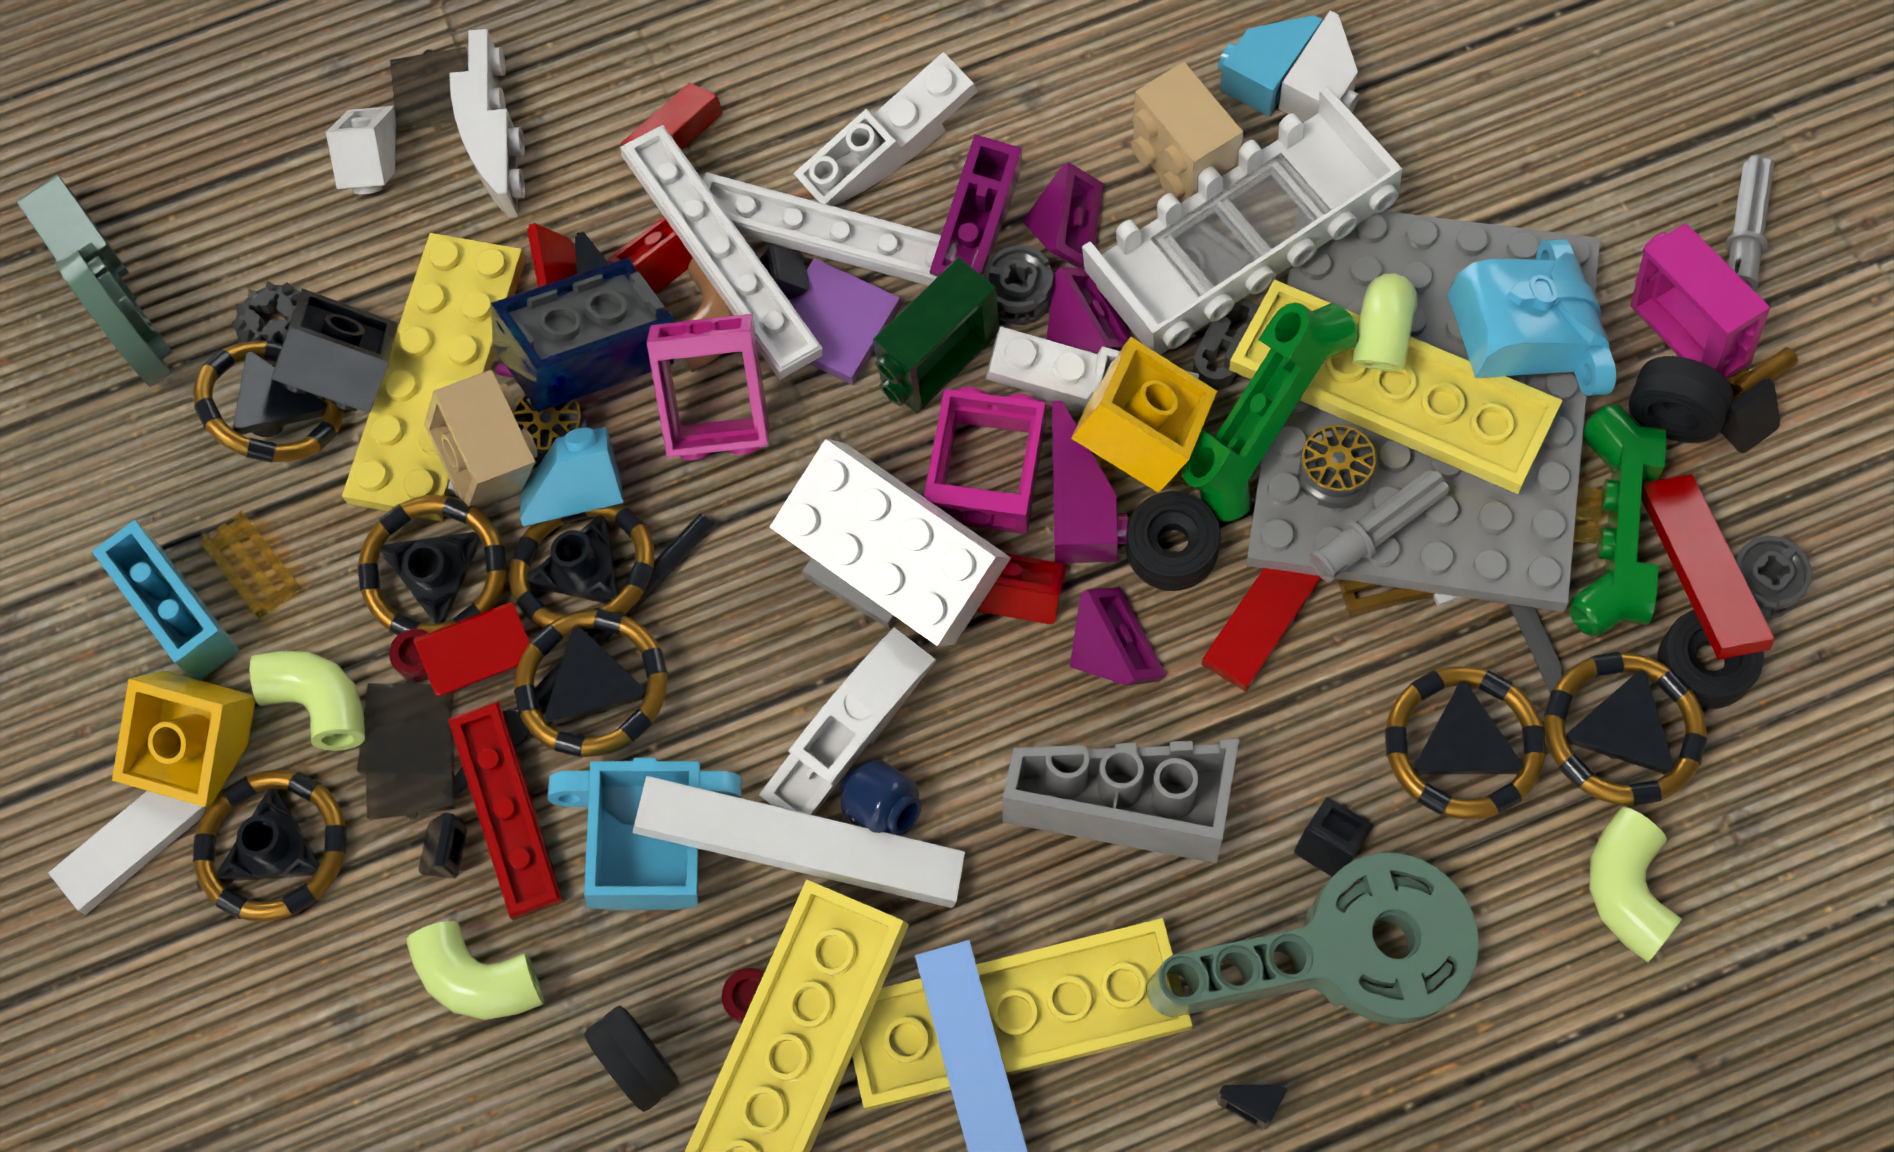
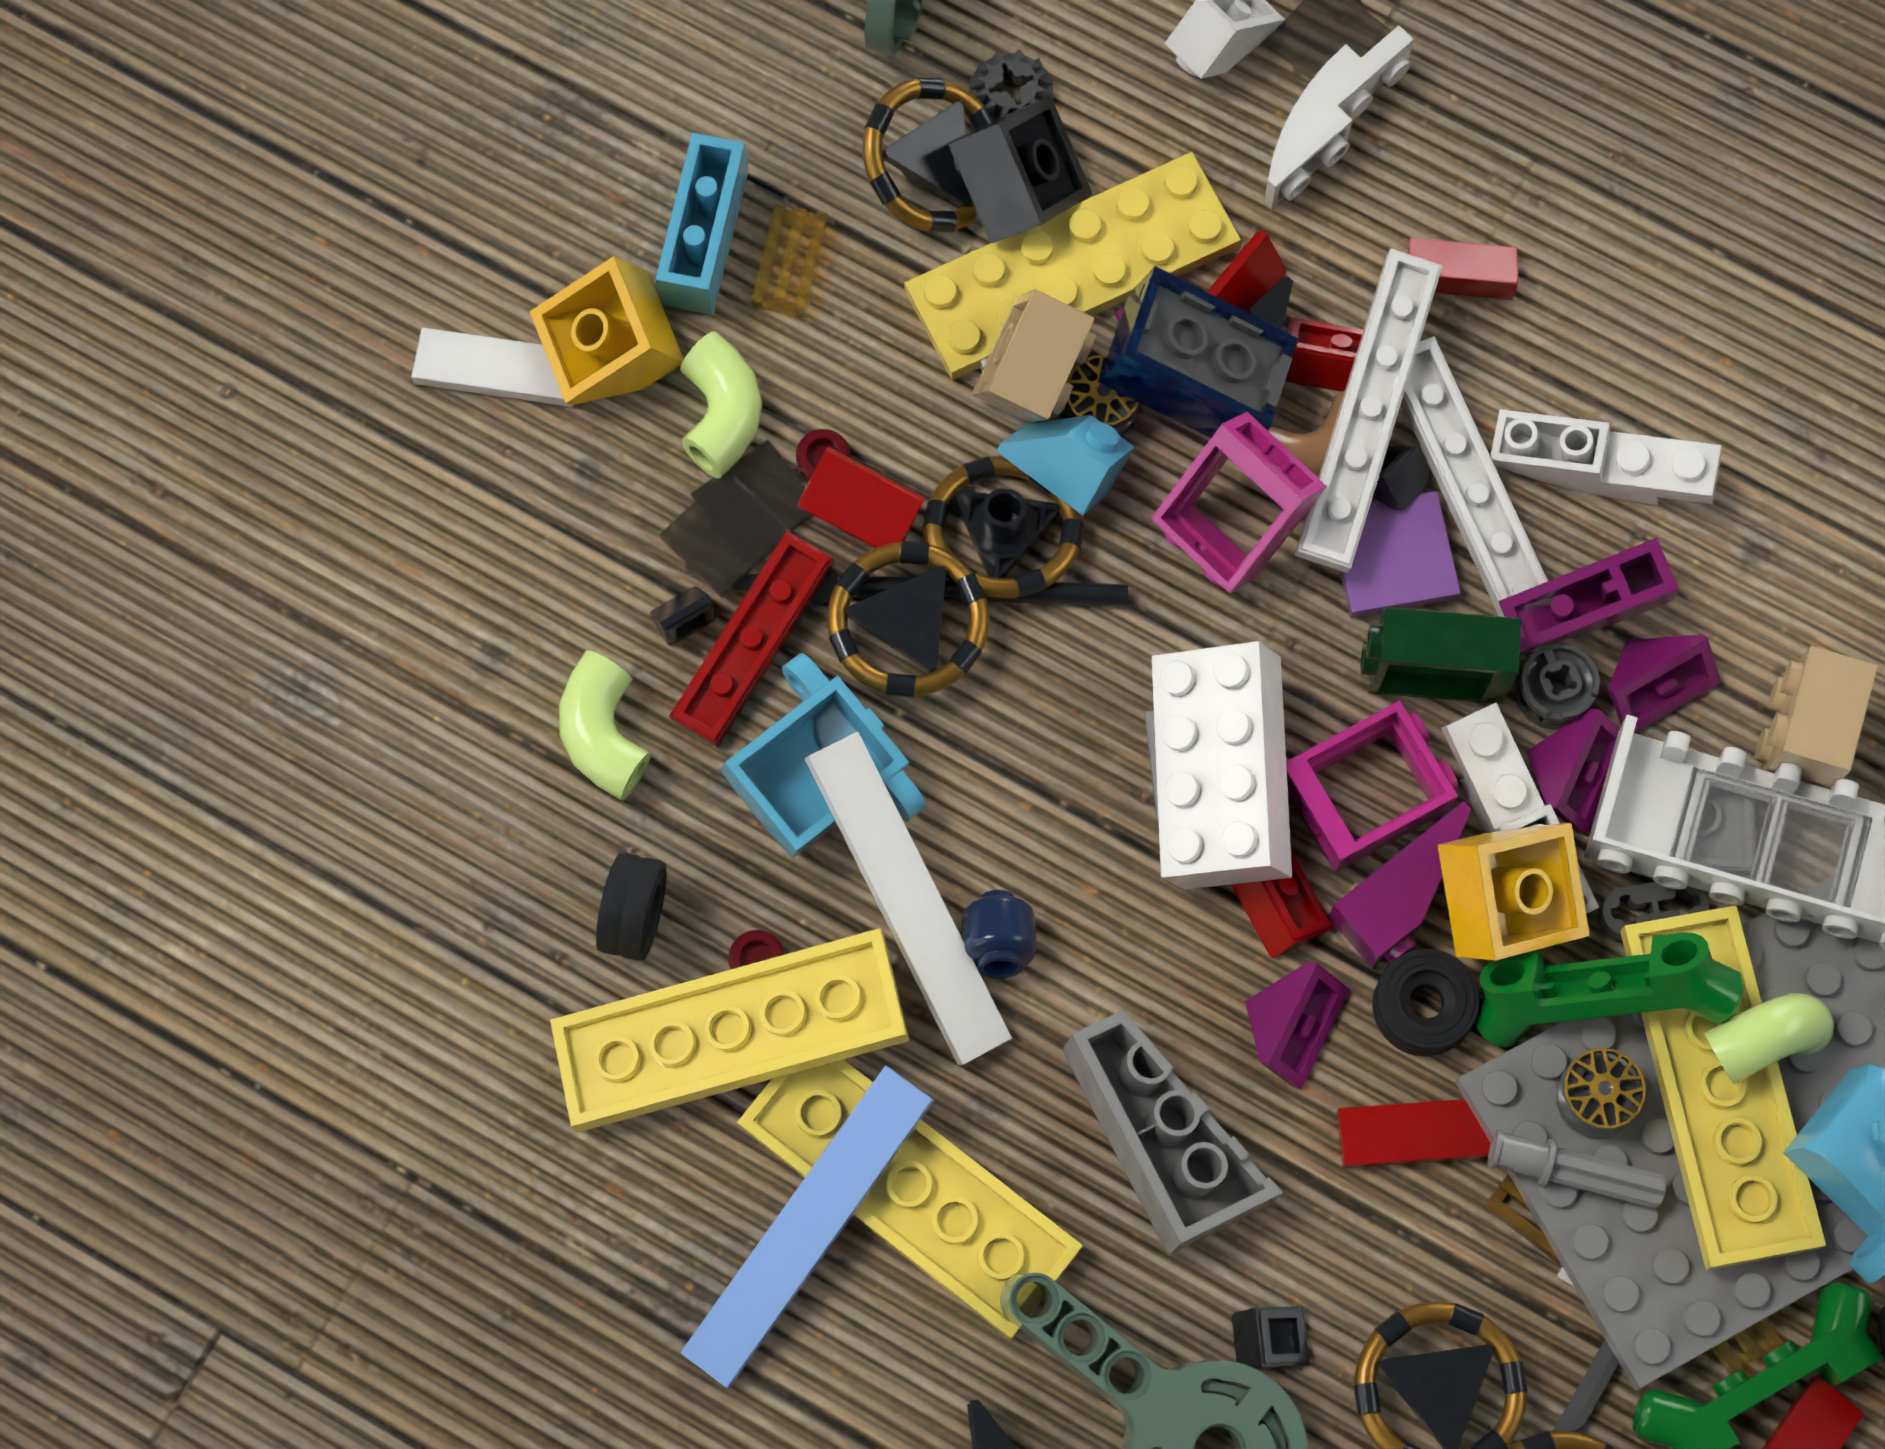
camera: 45 degrees right, 5 degrees up
black piece [193,770,347,921] -> none
black piece [357,495,507,641] -> none
white slope [759,628,936,816] -> none

